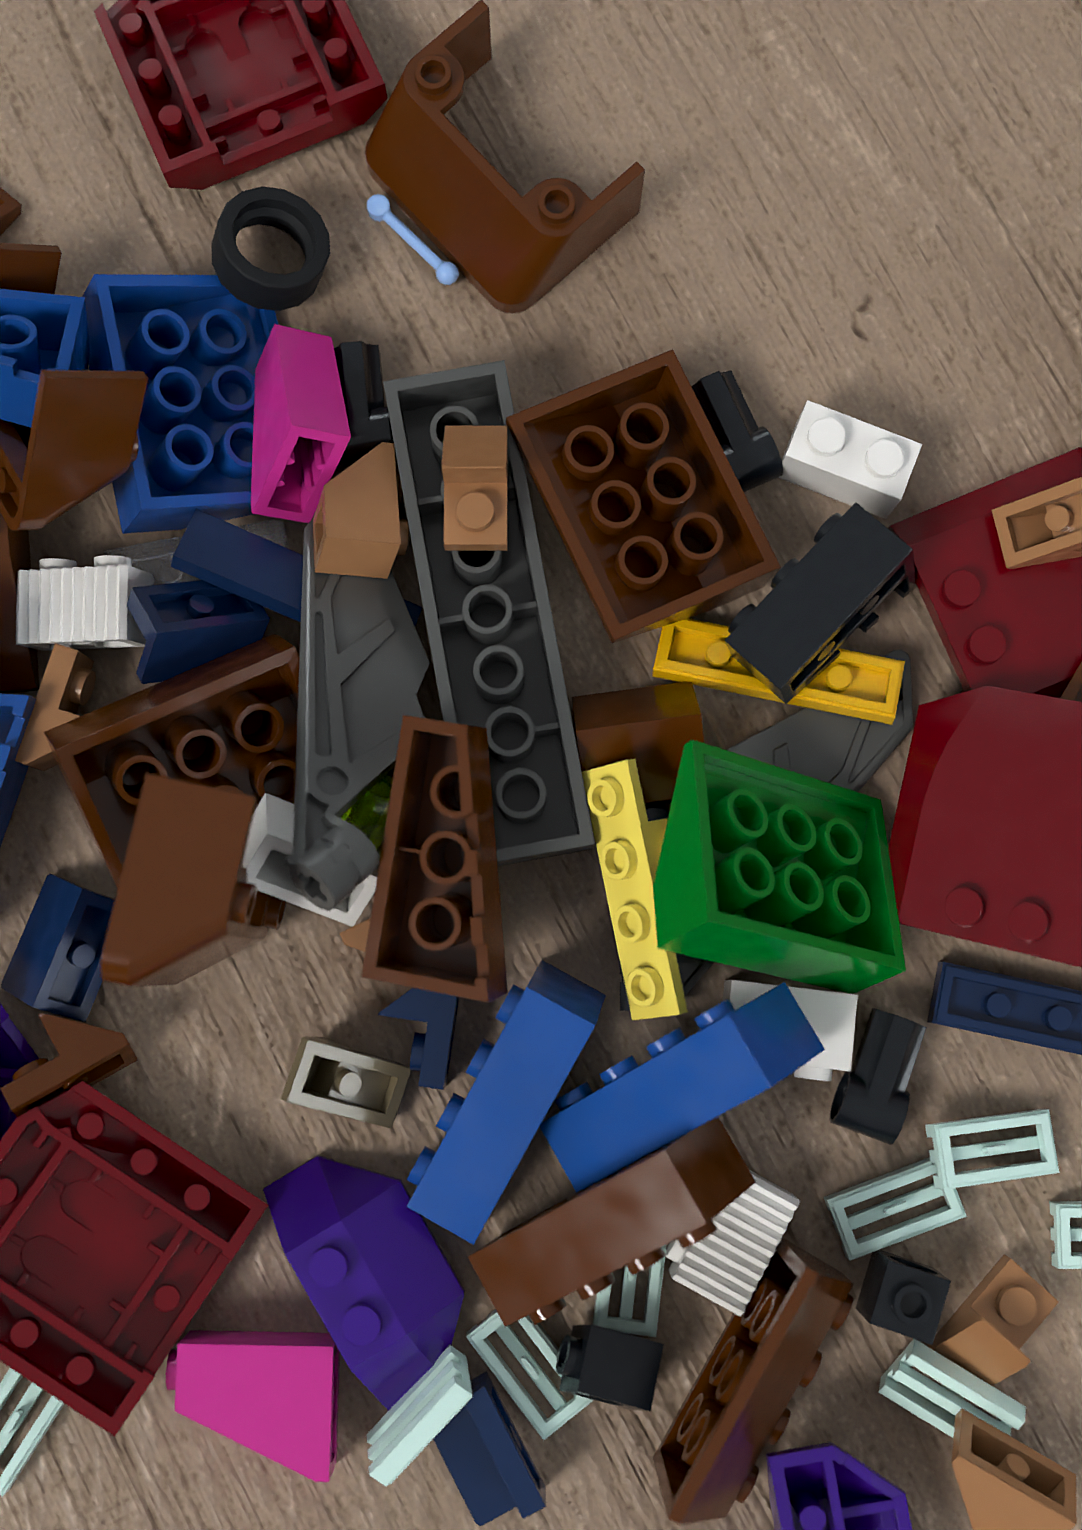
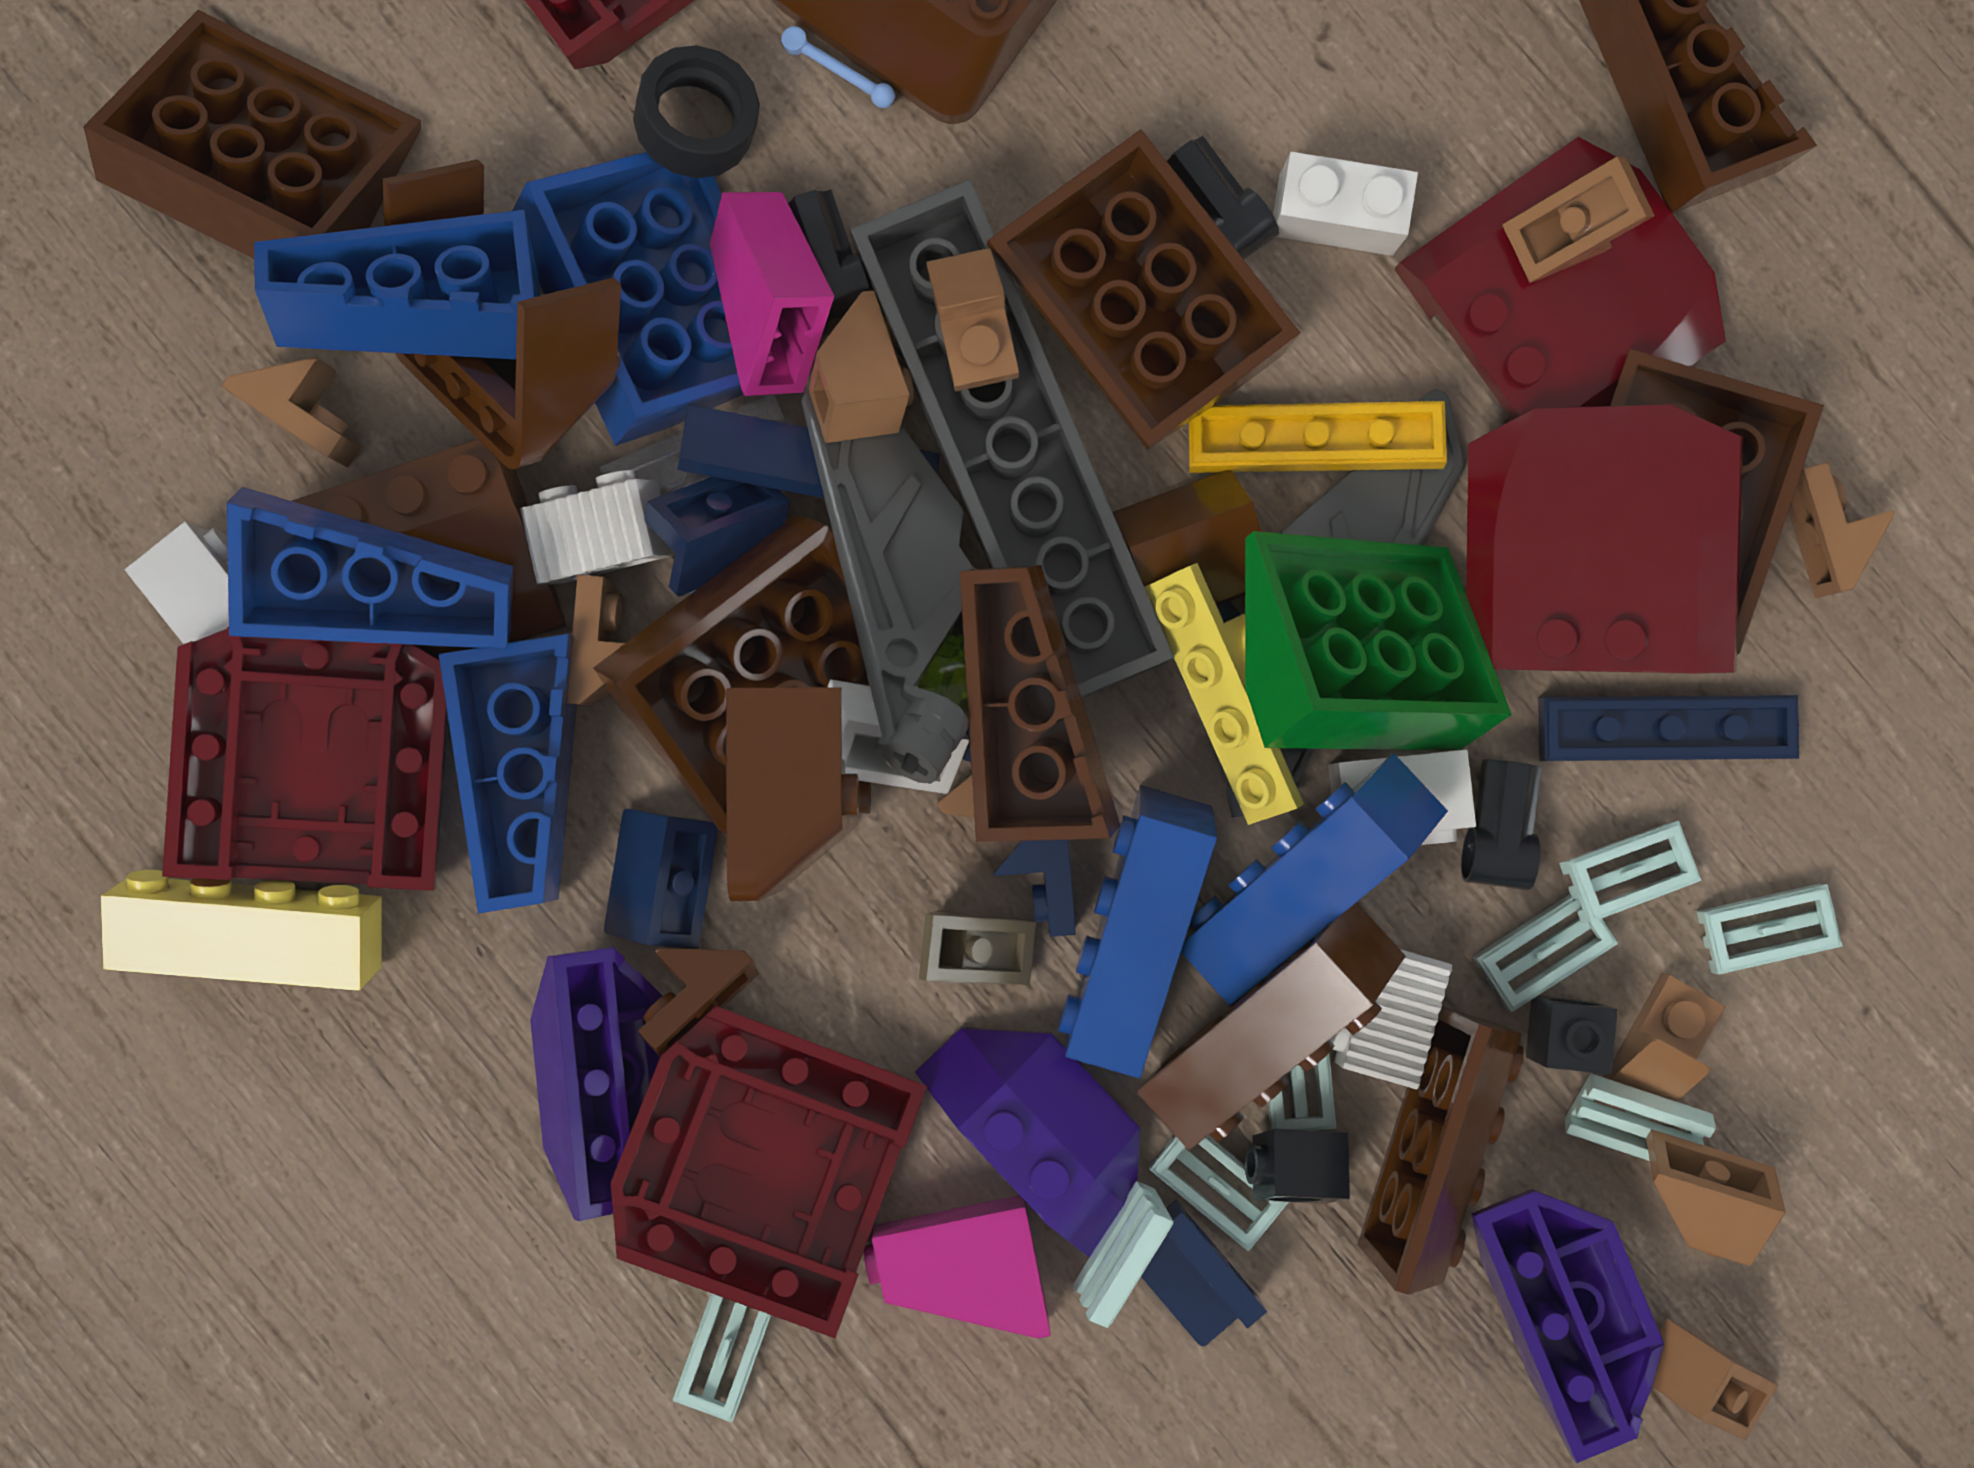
camera: 10 degrees left, 5 degrees up
black wedge [724,502,916,704] -> none

